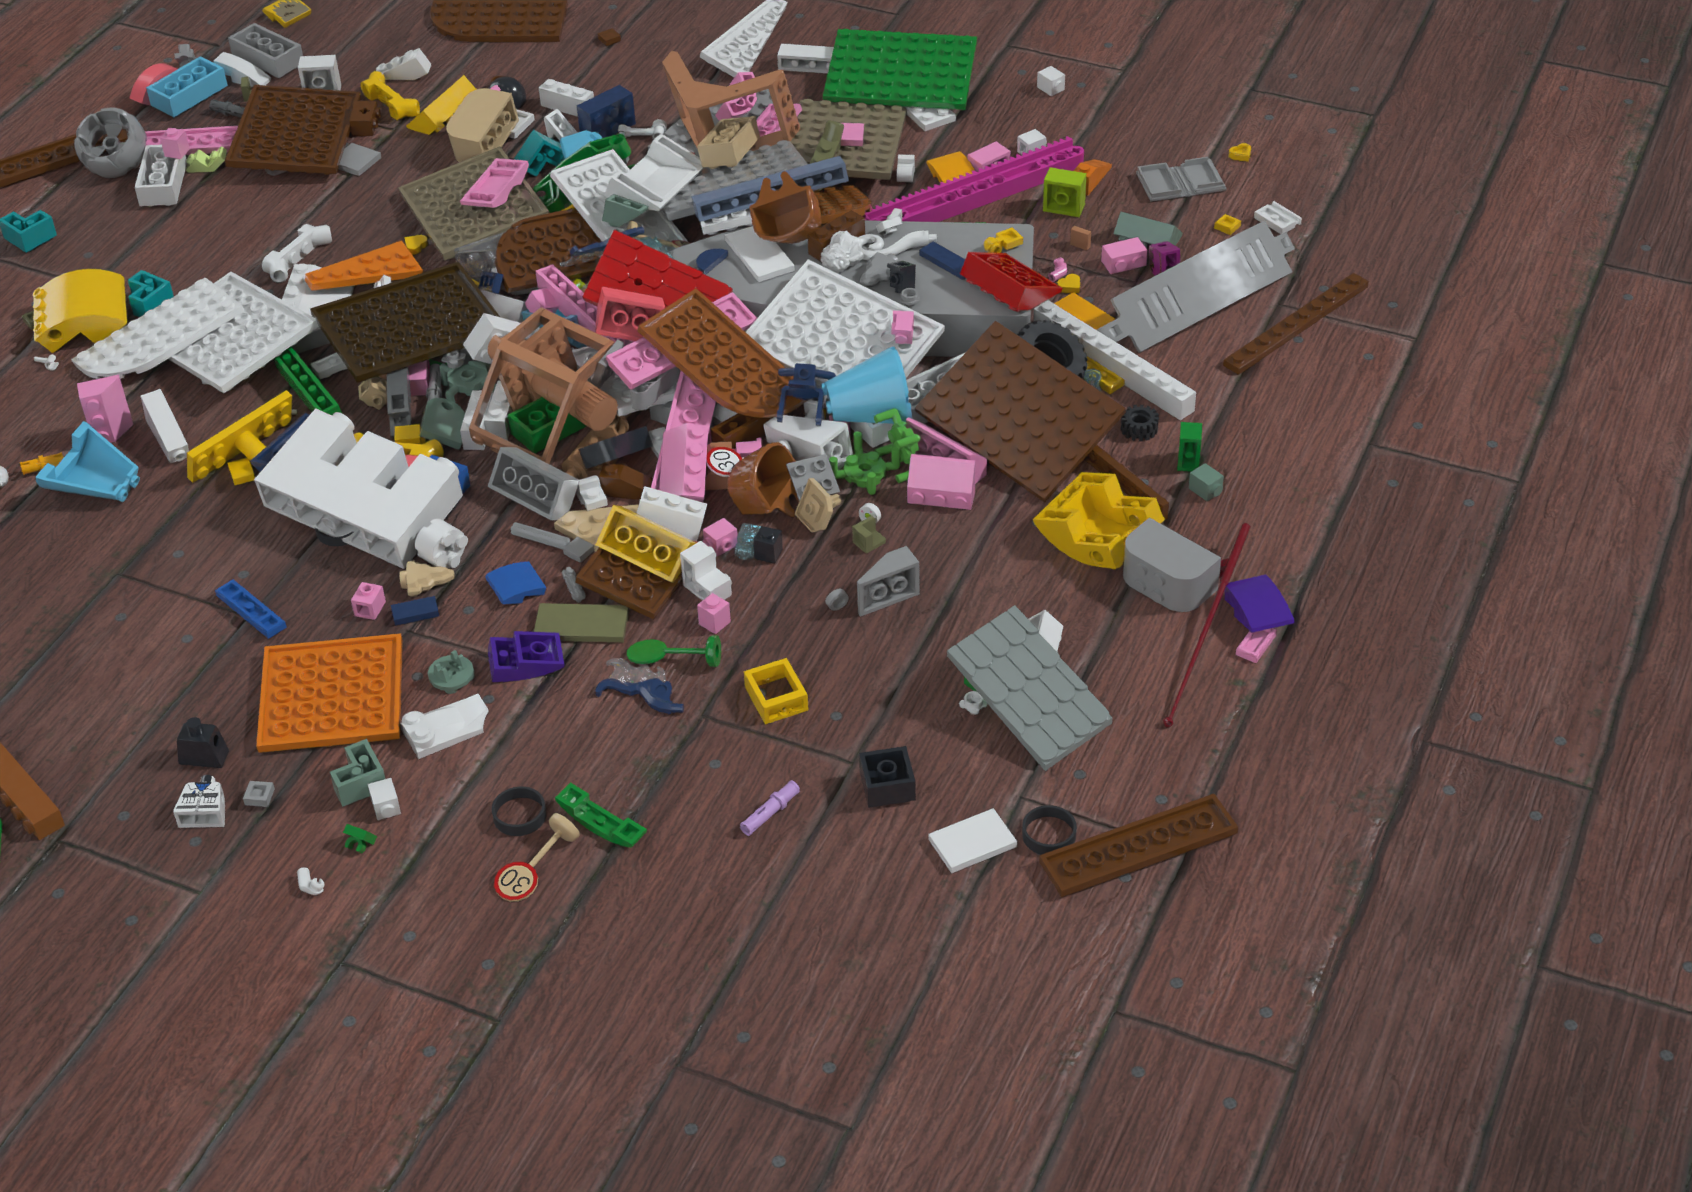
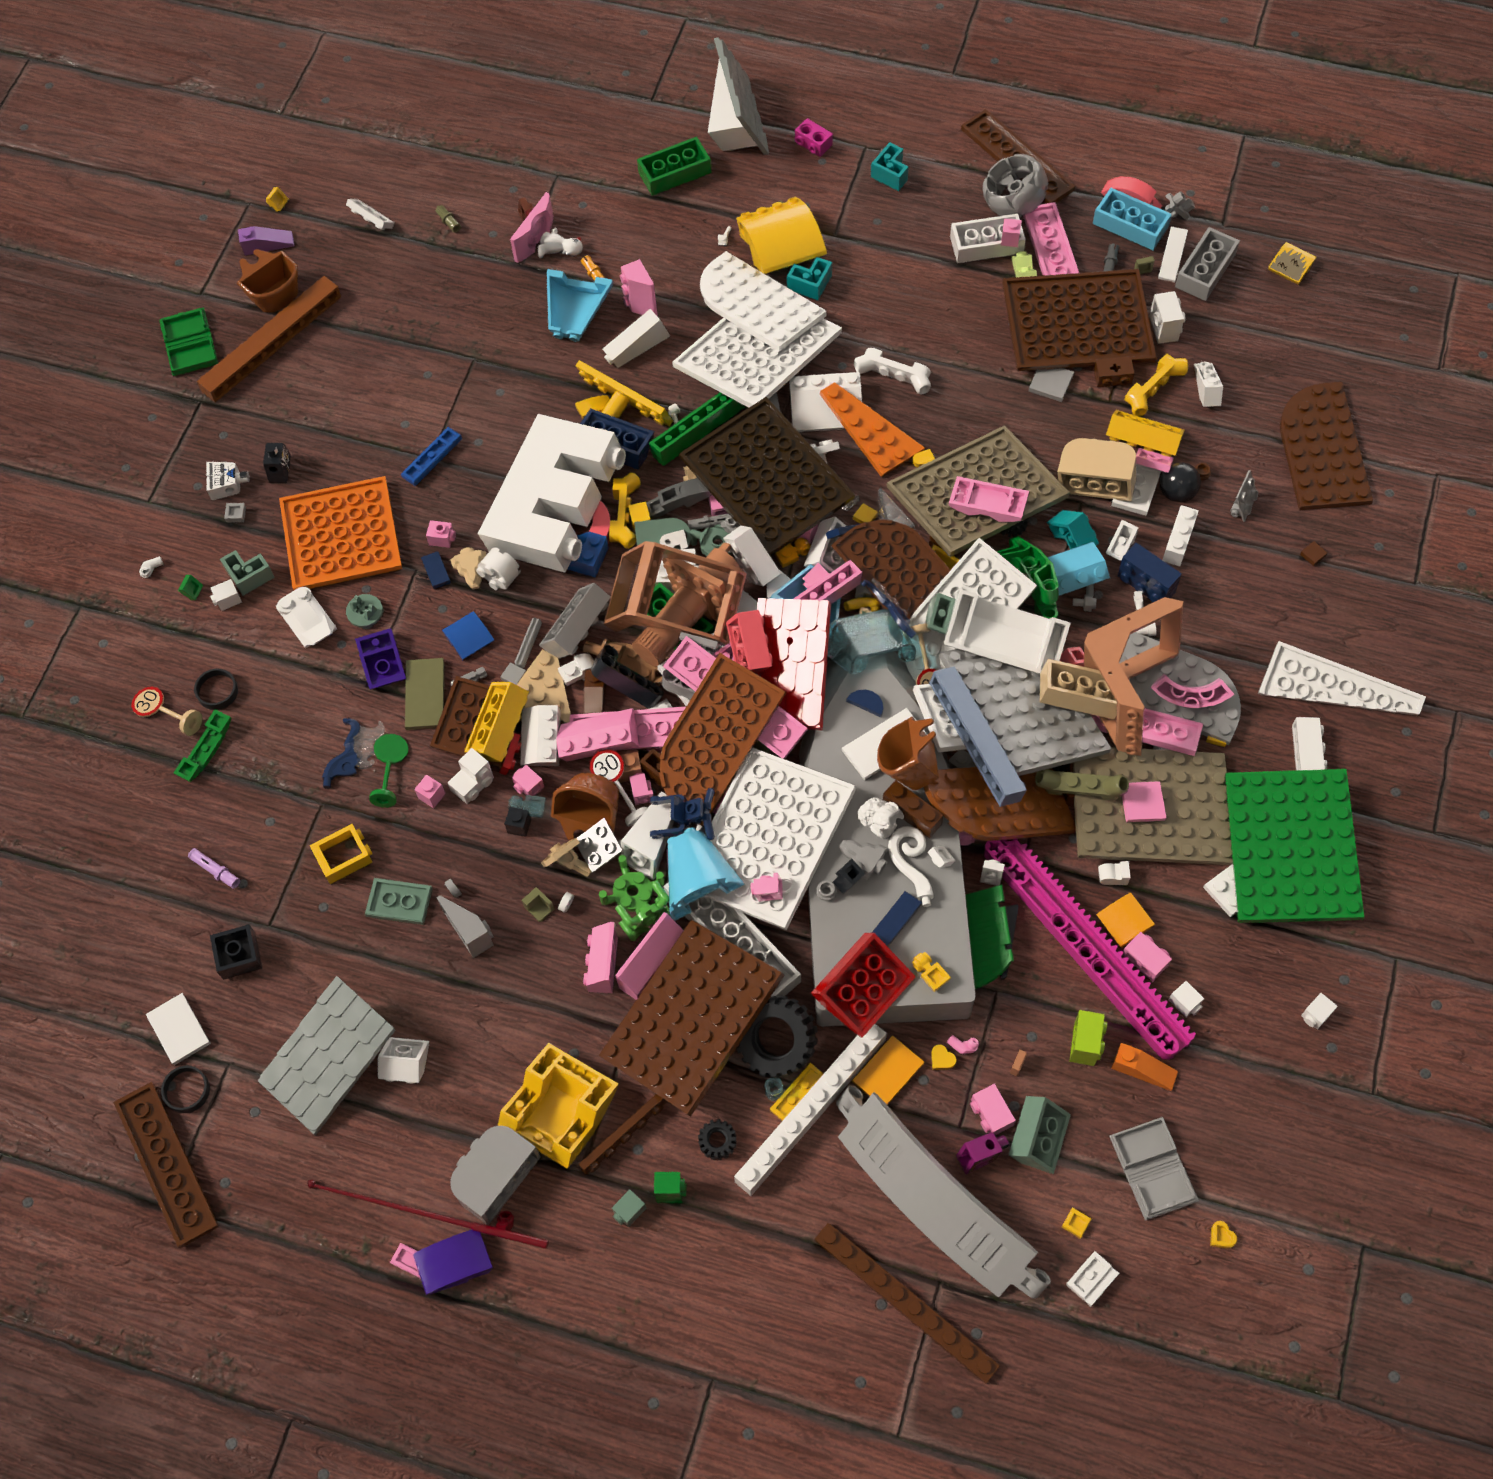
camera: 85 degrees right, 20 degrees up
none -> sand green tile [365,878,433,925]
none -> white leg [660,530,688,549]
none -> light grey hinge [1230,470,1258,522]

